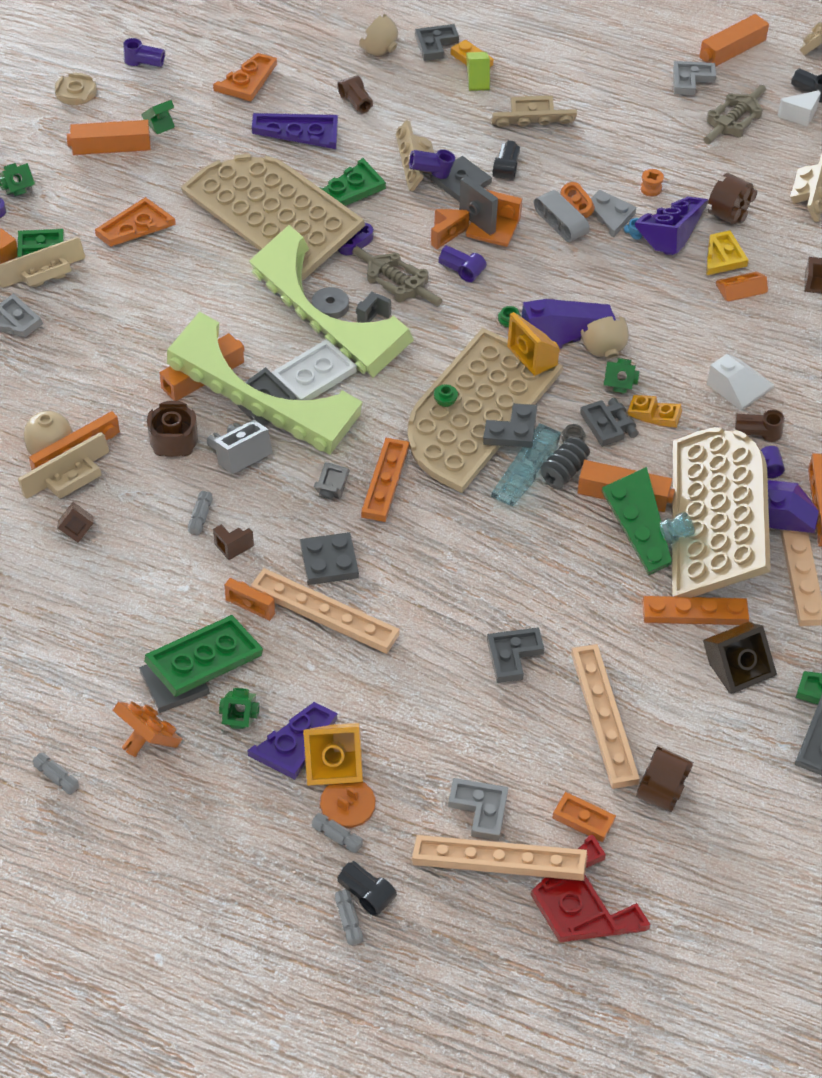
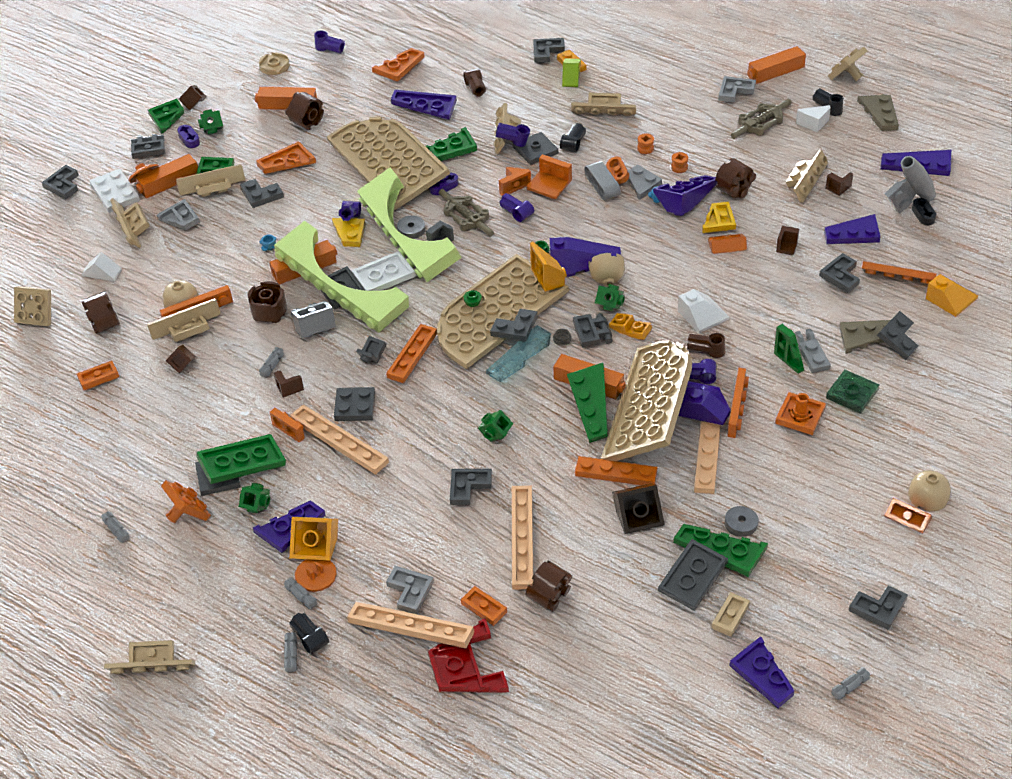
camera: 15 degrees right, 5 degrees down
green slope [141,100,175,134] -> none
tan cylinder [359,14,398,56] -> none
dark grey plate [459,176,498,235] -> none
dark grey piece [541,437,590,490] -> none
clear light blue wheel [660,512,695,544] -> none
none -> tan bracket [104,640,195,674]
none -> dark grey plate [240,179,284,208]
none -> dark azure plate [259,235,277,251]
none -> reddish brown brick [285,92,324,130]
none -> yellow wing [332,218,366,247]
none -> dark purple piece [339,201,361,221]
none -> green brick [478,410,514,442]
none -> orange wheel [637,133,654,154]

